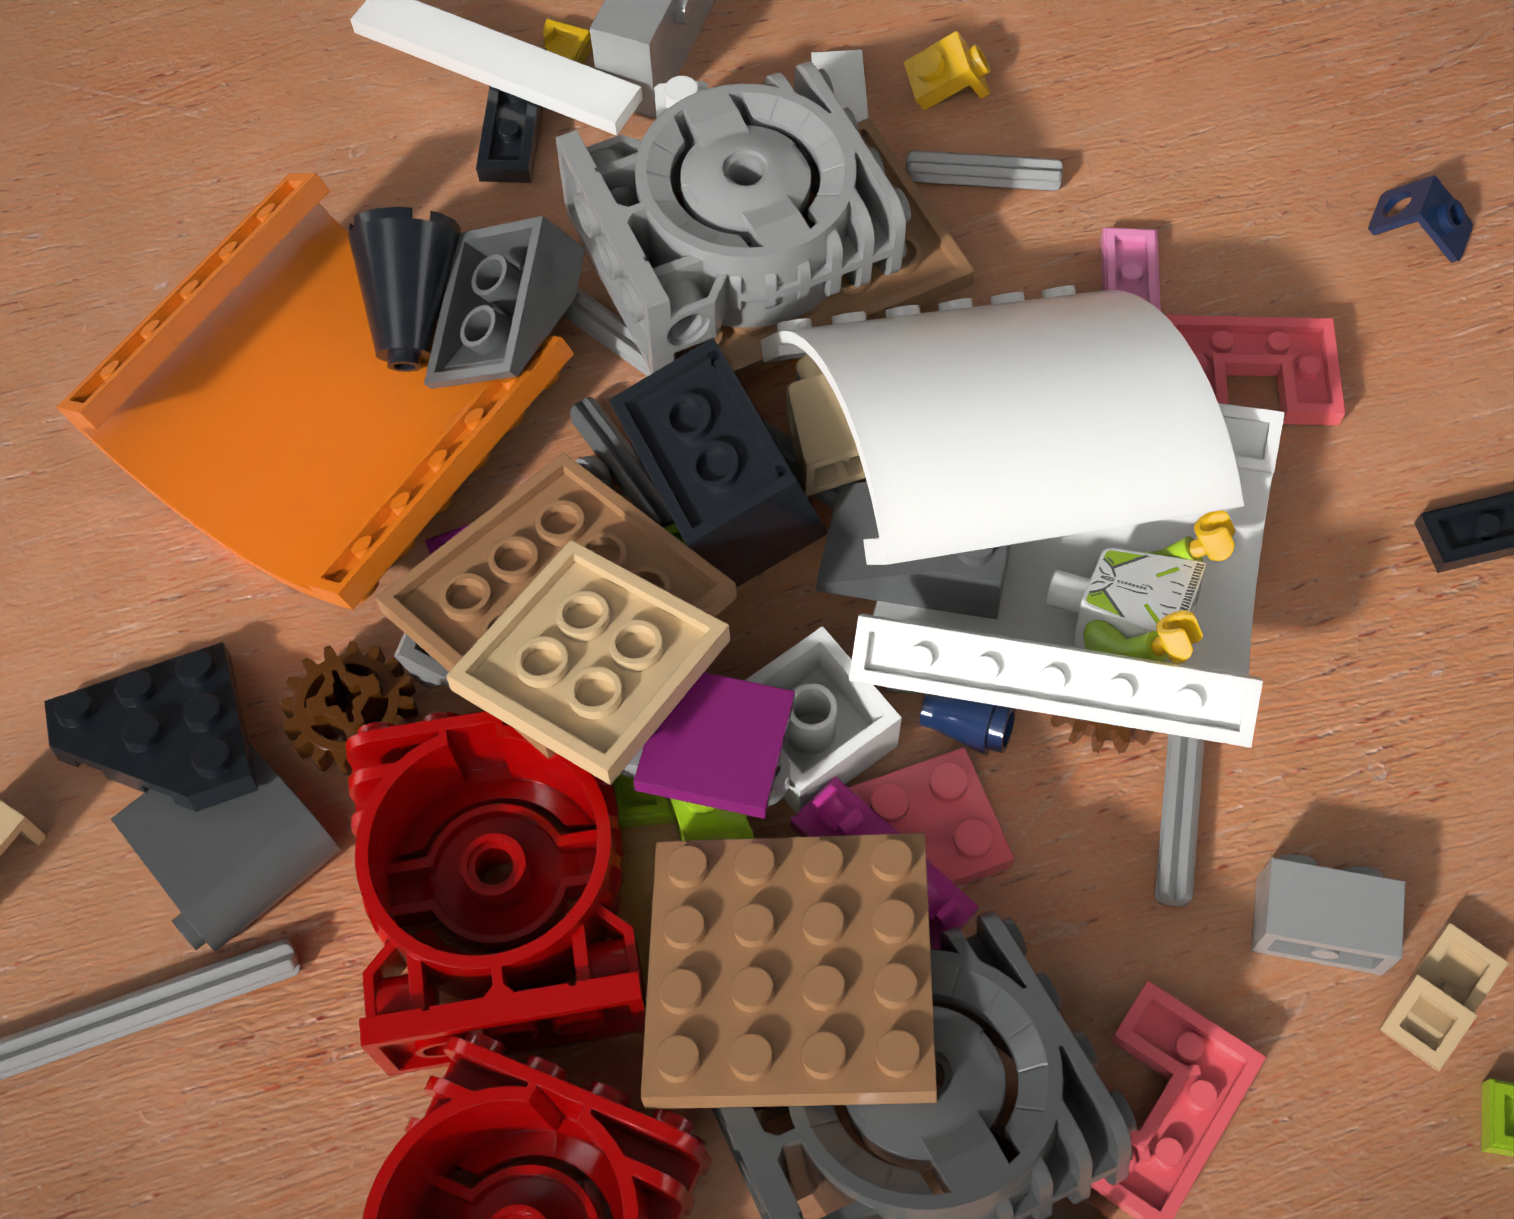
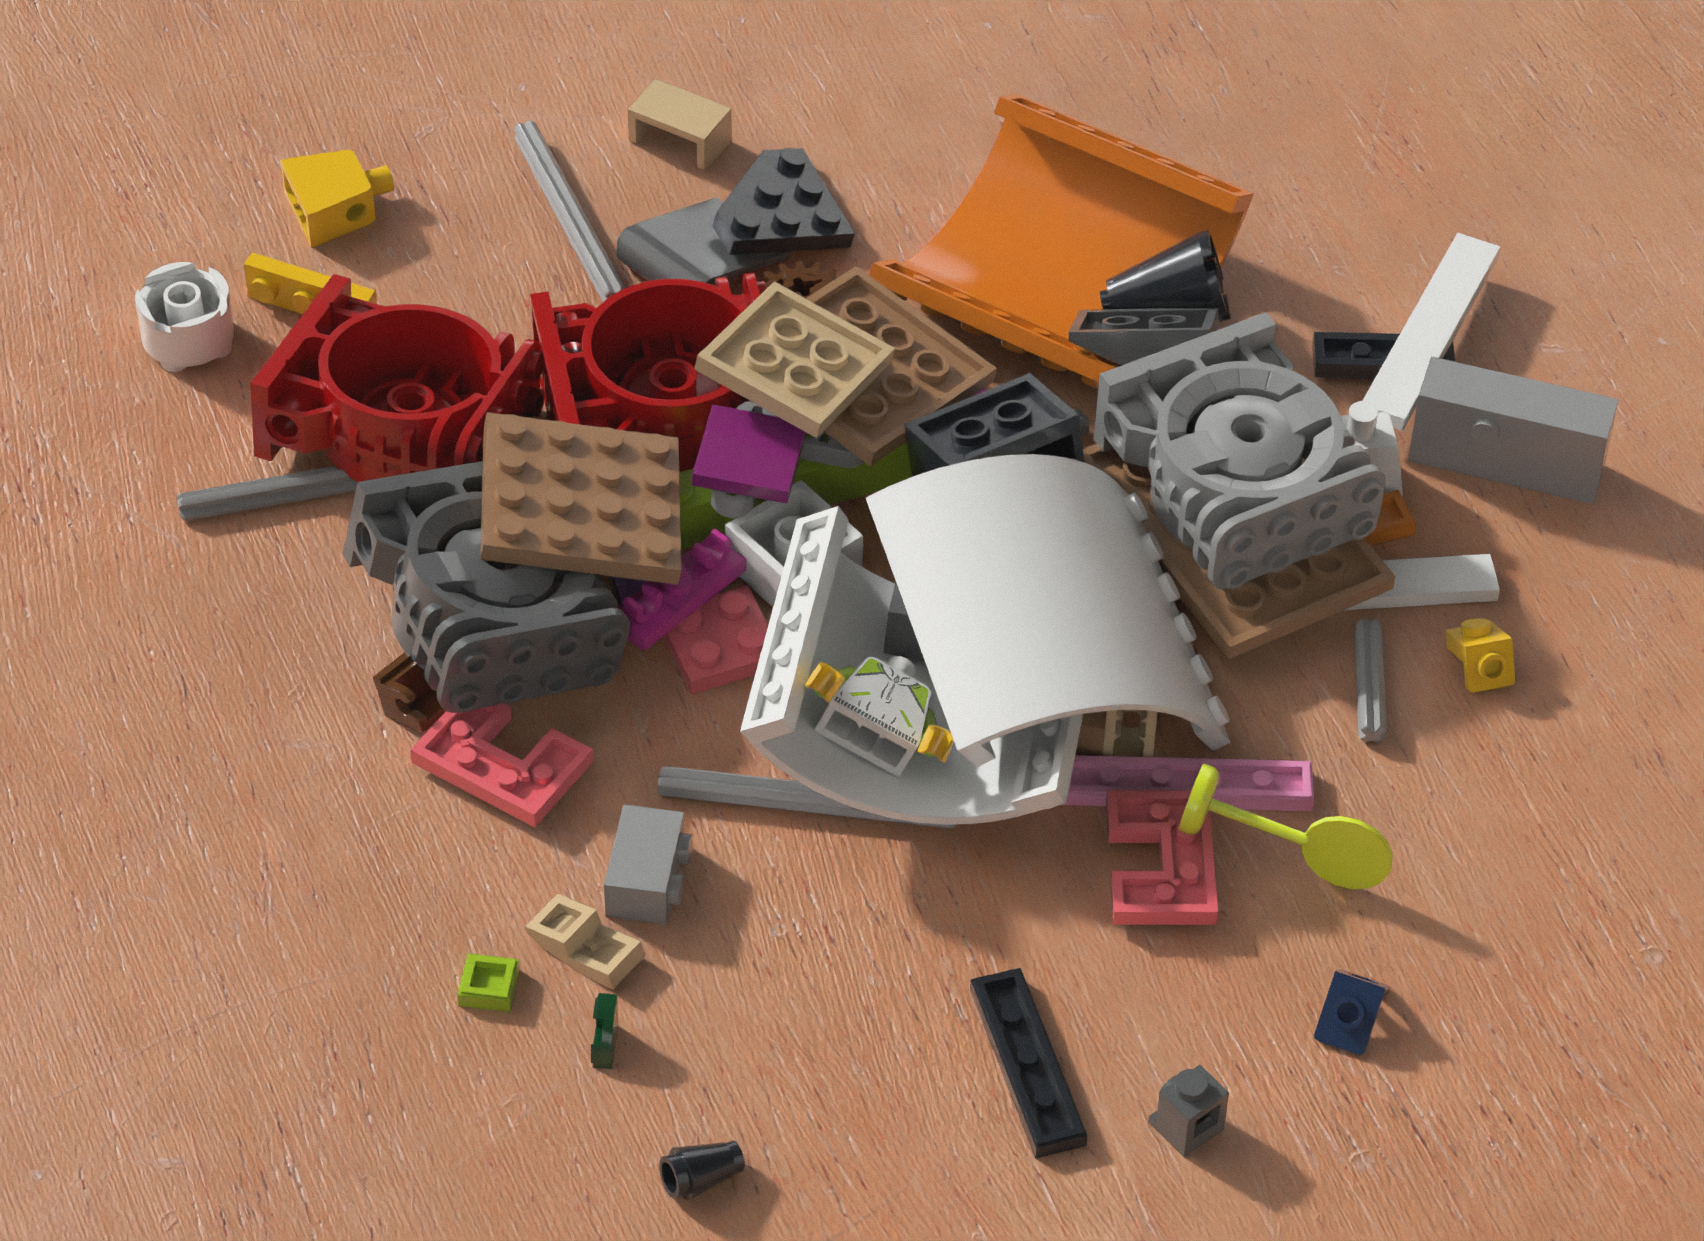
camera: 85 degrees right, 15 degrees down
none -> neon yellow piece [1178,763,1393,889]

